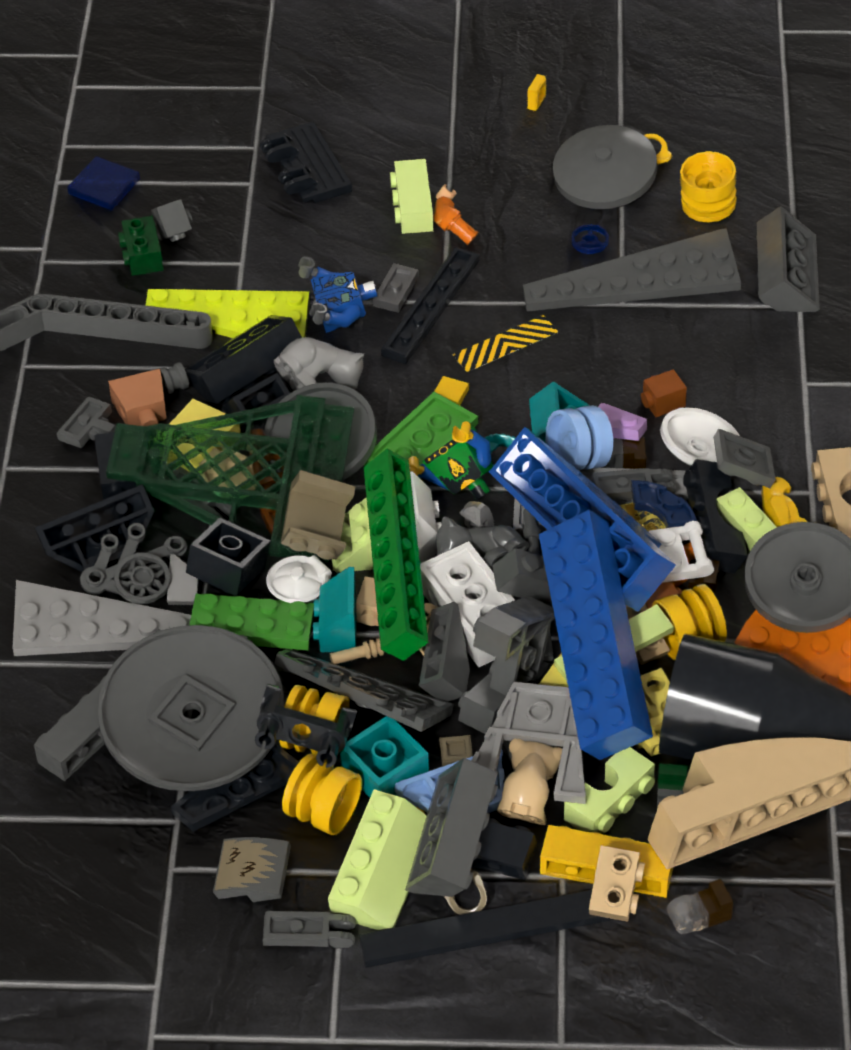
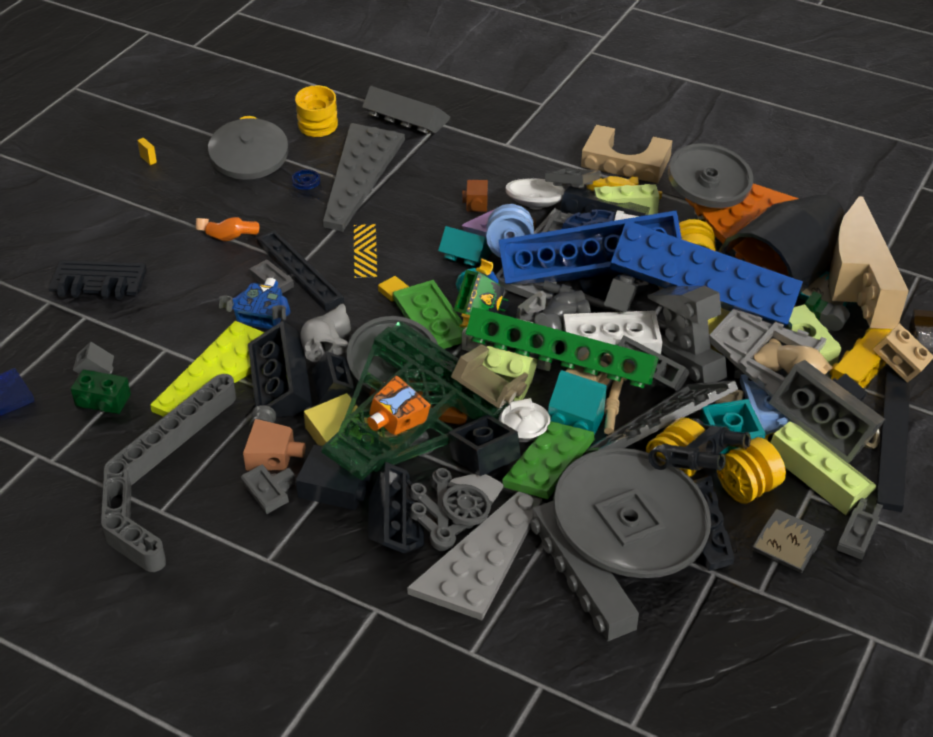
camera: 65 degrees left, 5 degrees down
yellowish green brick [390,159,433,234] -> none
none -> orange torso [367,376,431,435]

